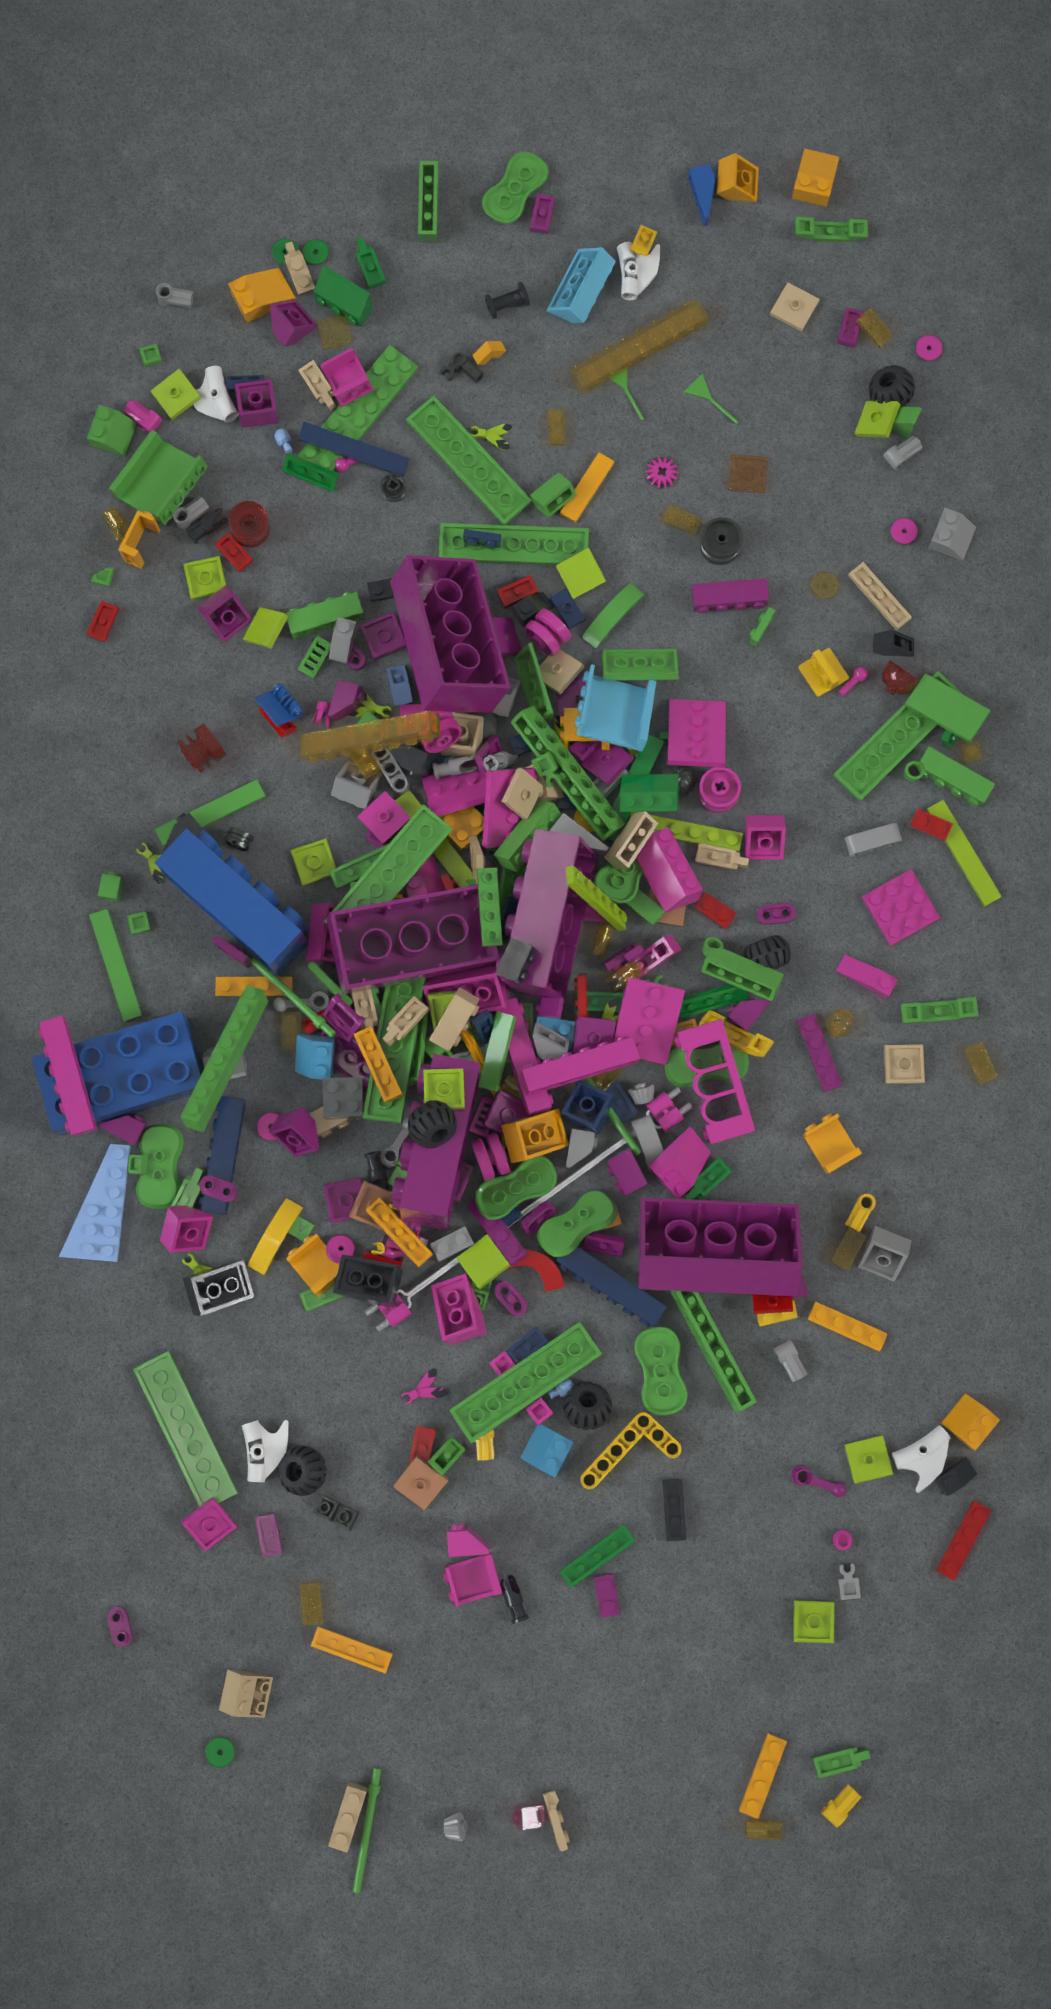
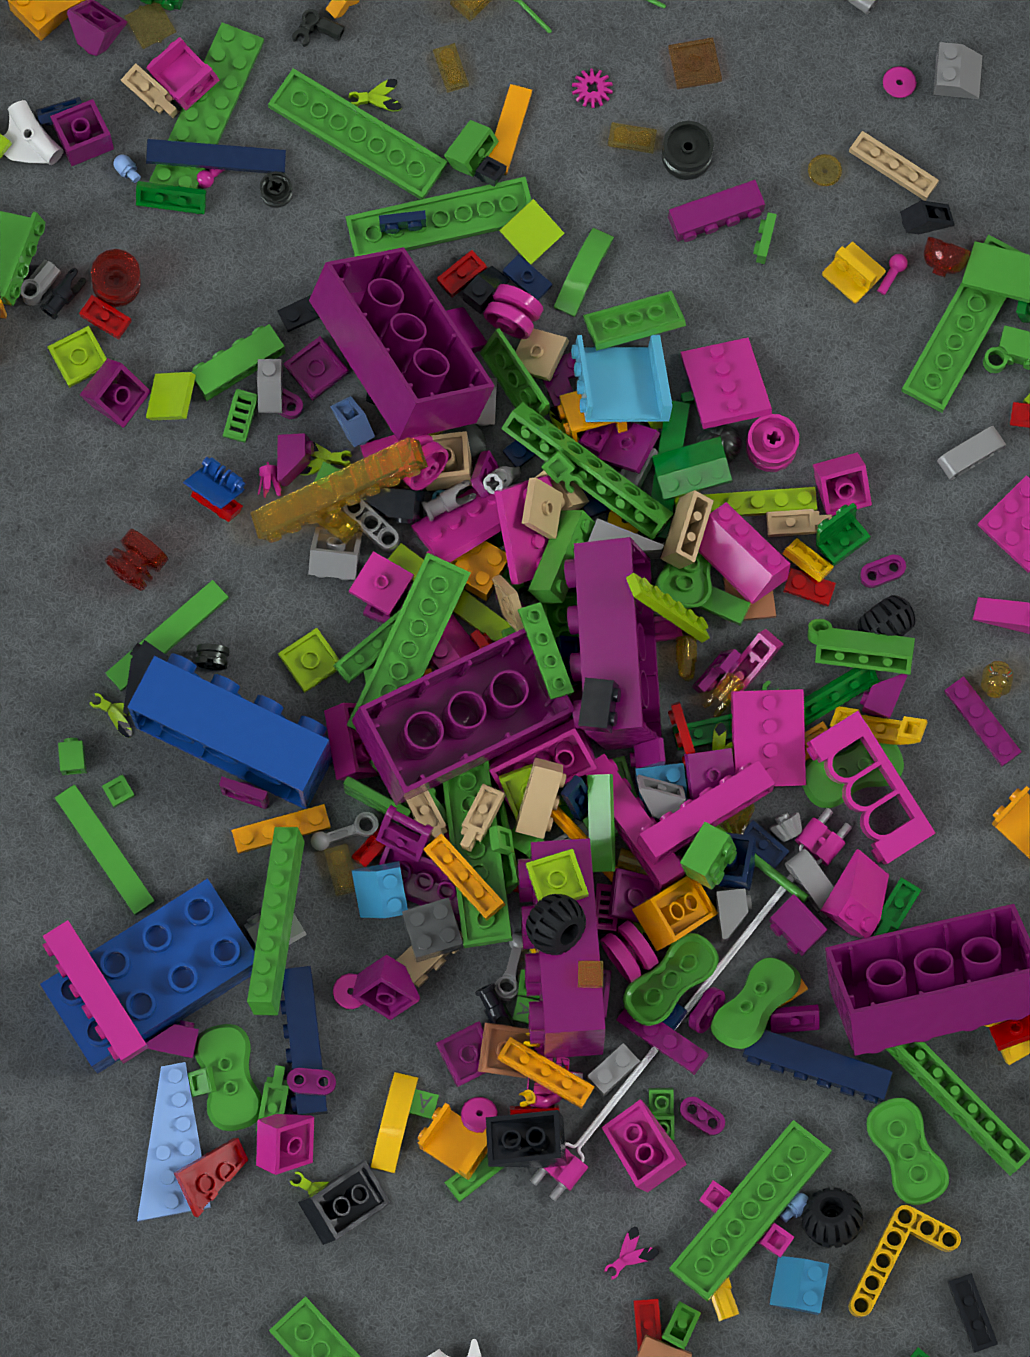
camera: 20 degrees left, 5 degrees down
bright green bar [250,957,336,1038] -> none
lime tile [457,1234,511,1289] -> none
red arch [504,1250,565,1292] -> none
dark blue plate [506,1326,548,1364] -> none
none -> red wing [174,1138,248,1217]
none -> black tile [475,156,507,187]
none -> bright green tile [489,825,514,855]
none -> clear yellow tile [578,961,603,988]
none -> bright green brick [680,822,737,890]
none -> yellow plate [782,538,834,582]
none -> green bracket [816,503,871,566]

